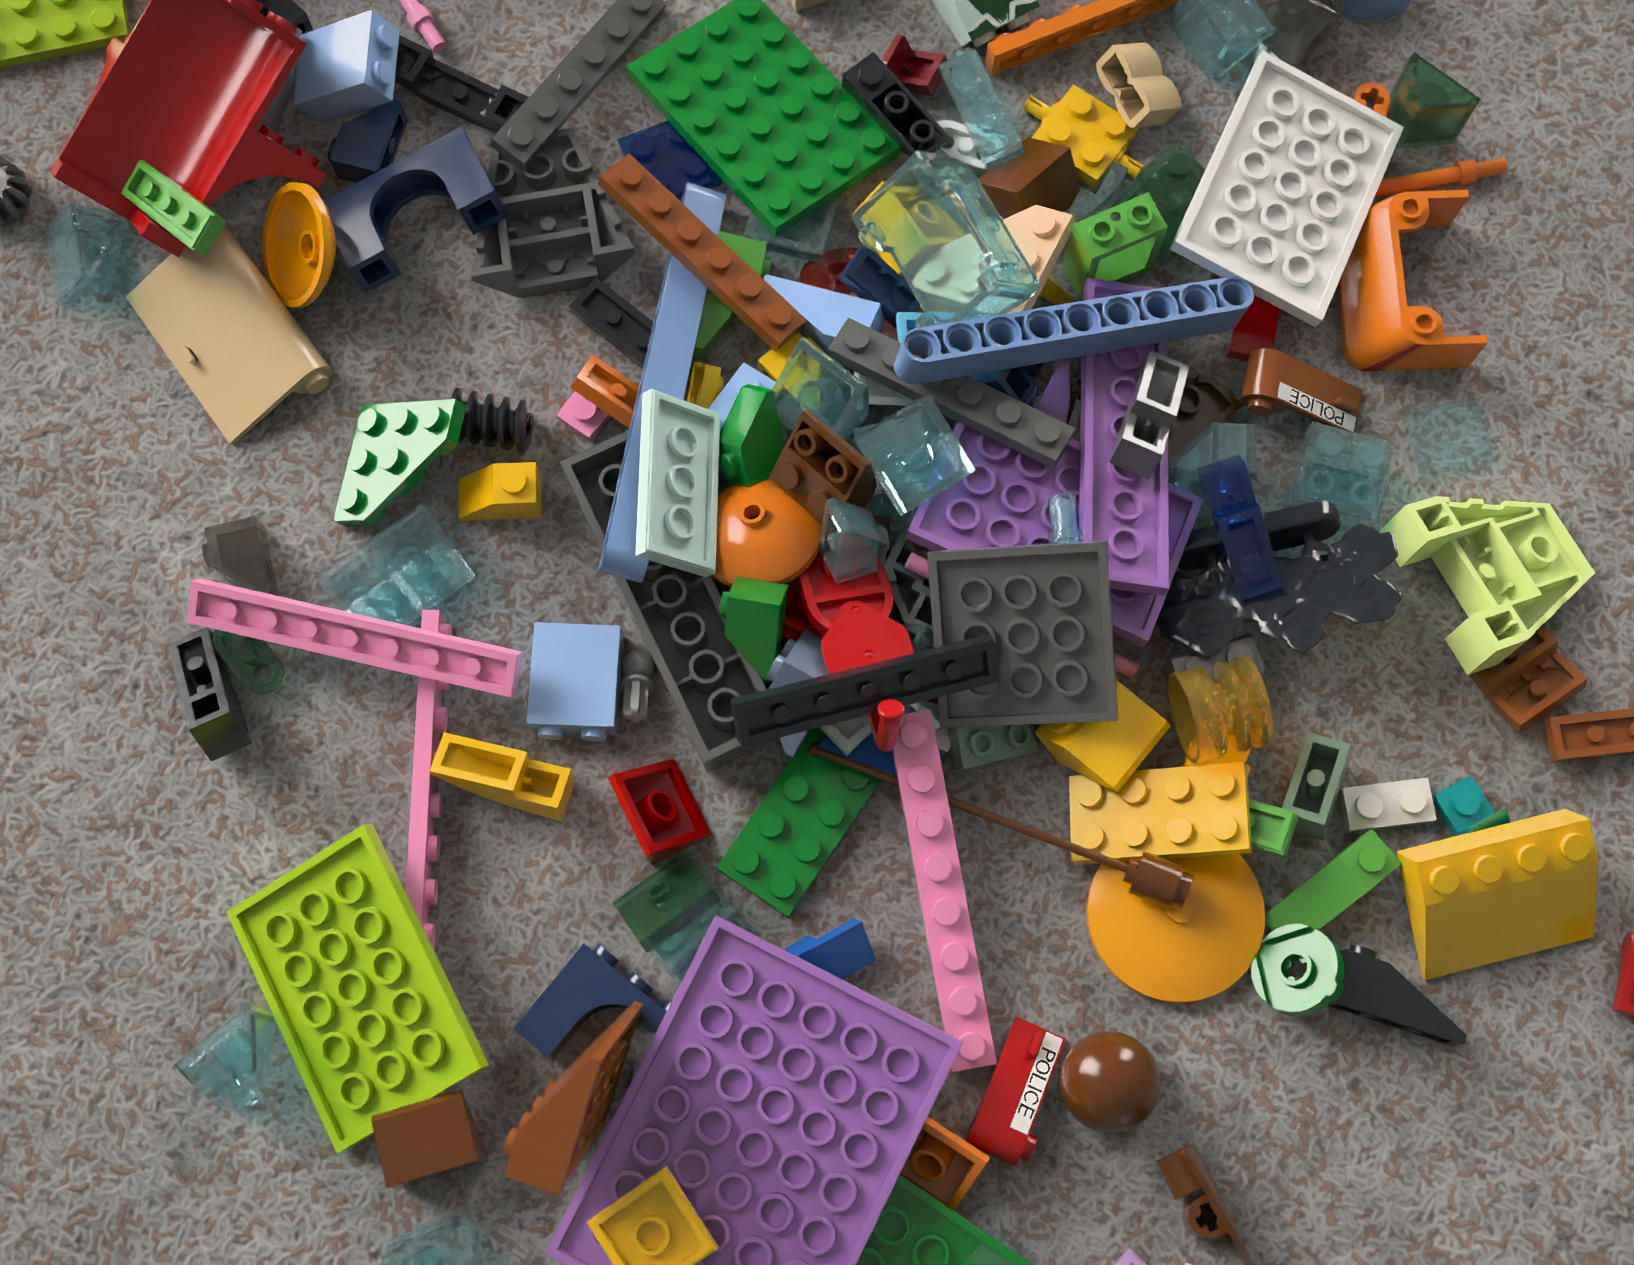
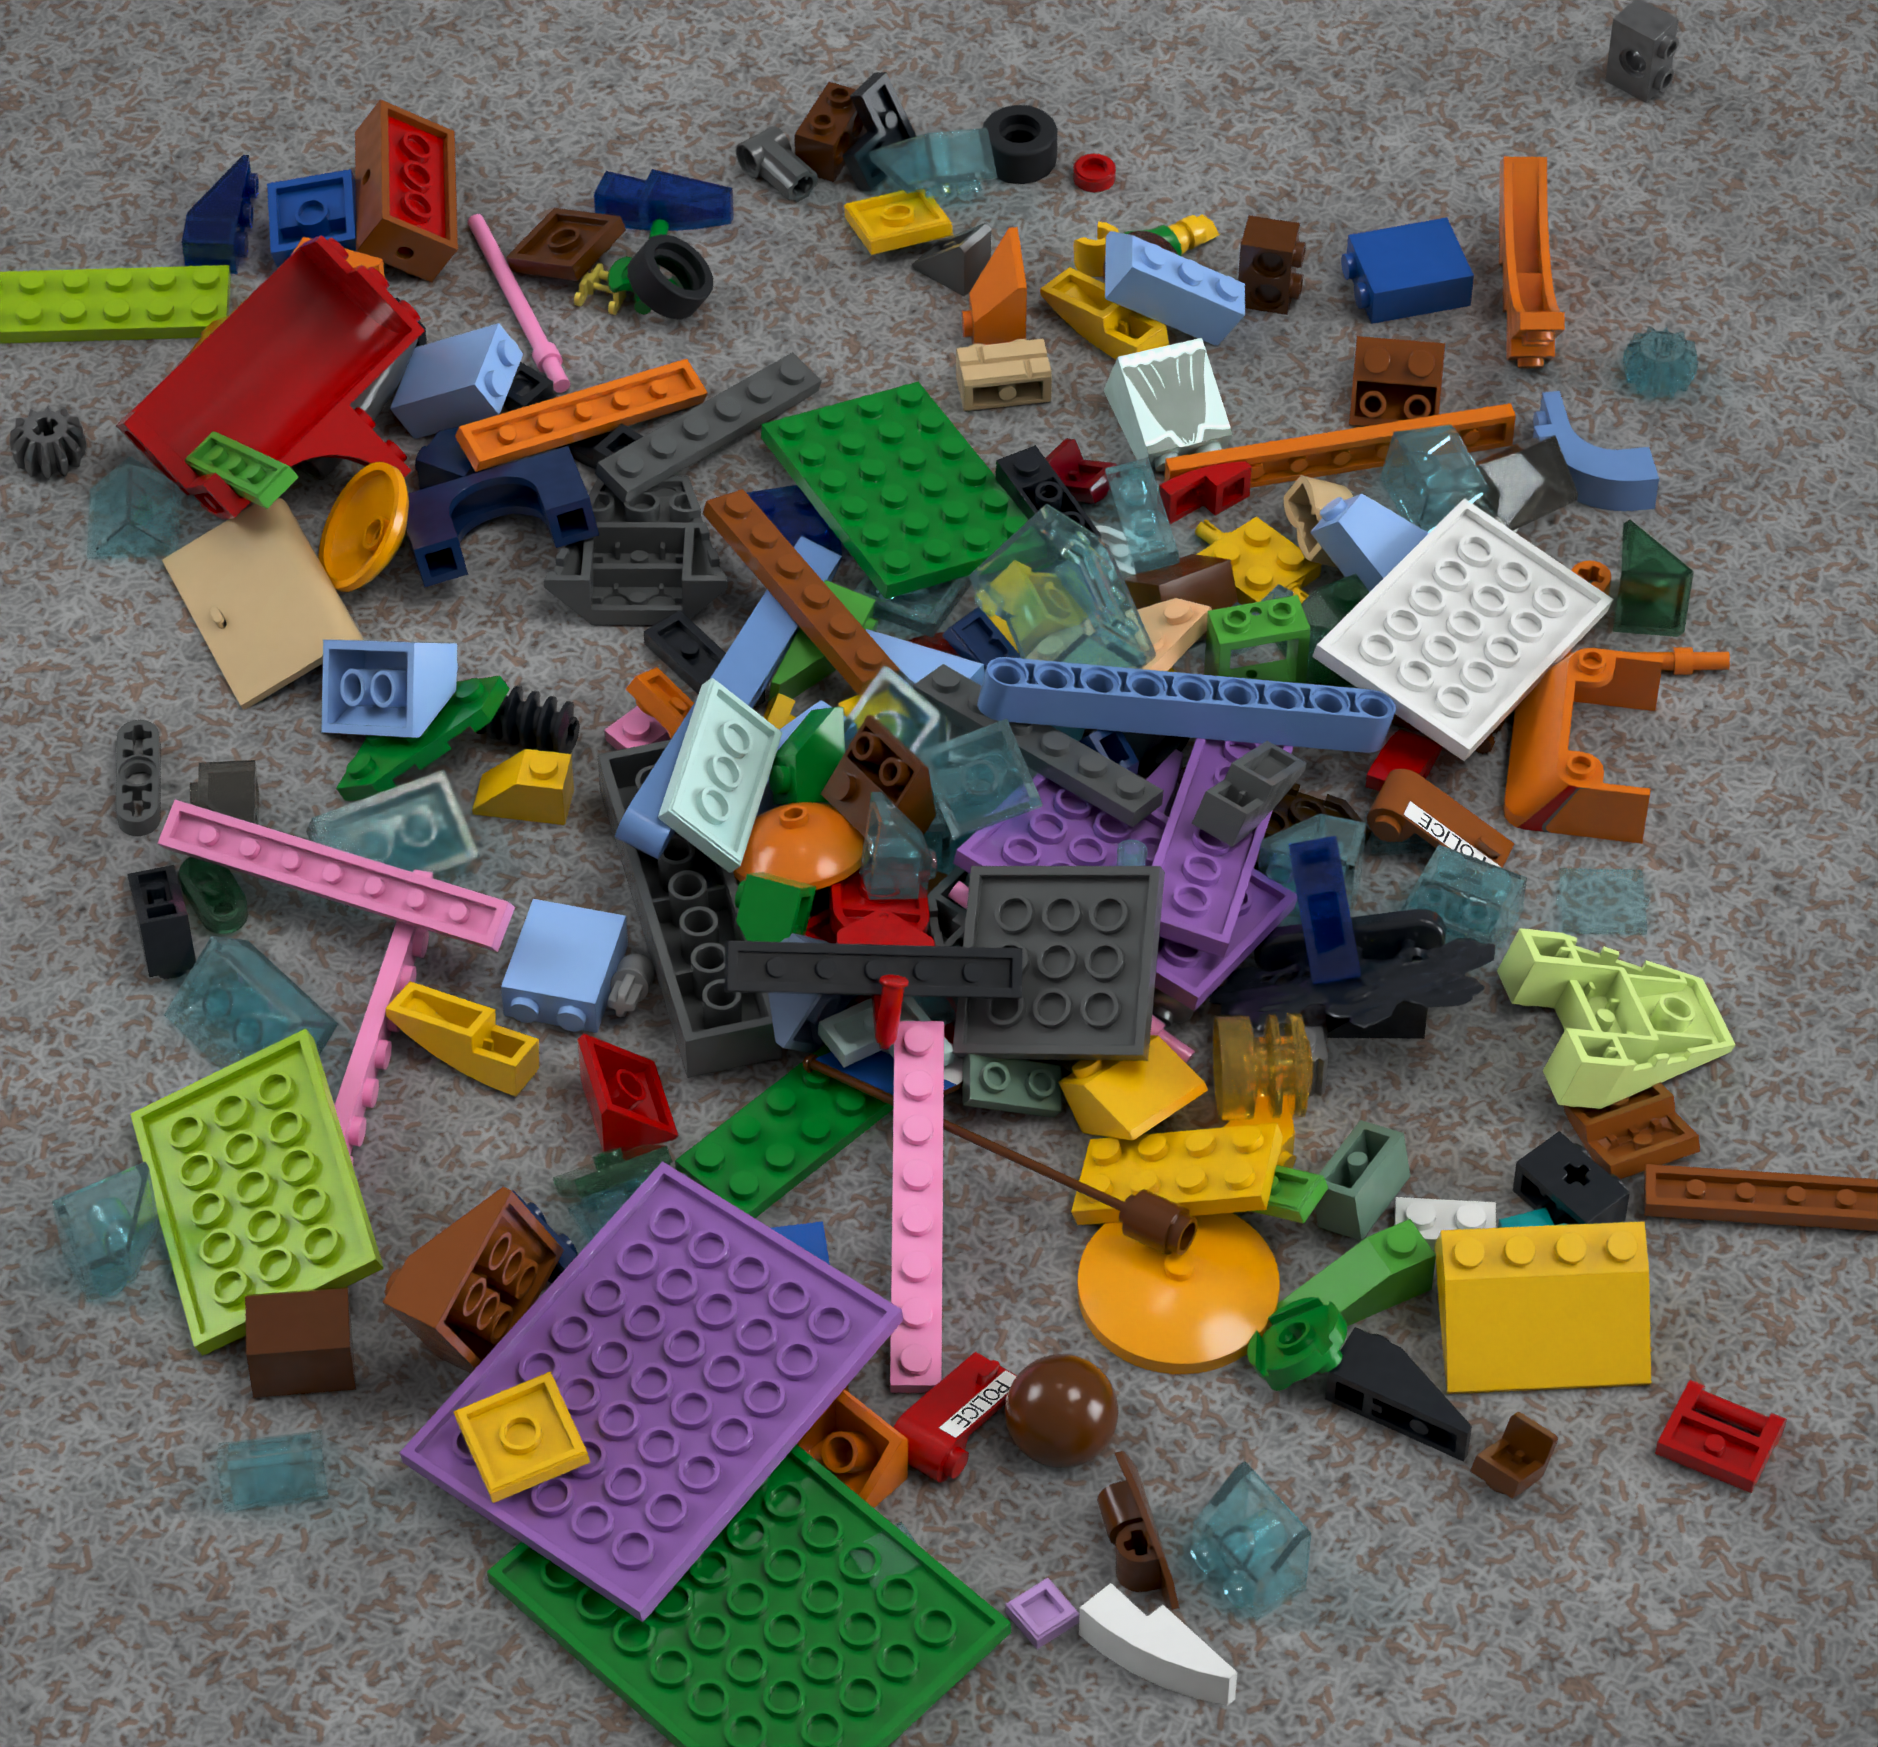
camera: 10 degrees right, 25 degrees down
none -> dark grey beam [116,720,161,836]
none -> clear light blue slope [164,936,338,1069]
none -> light blue slope [321,639,458,738]
none -> orange plate [455,359,708,472]
none -> red slope [1158,461,1252,525]
none -> clear light blue slope [1190,1461,1312,1621]
none -> light blue slope [1310,494,1429,599]
none -> reddish brown bracket [1470,1412,1558,1499]
none -> black brick [1512,1131,1630,1225]

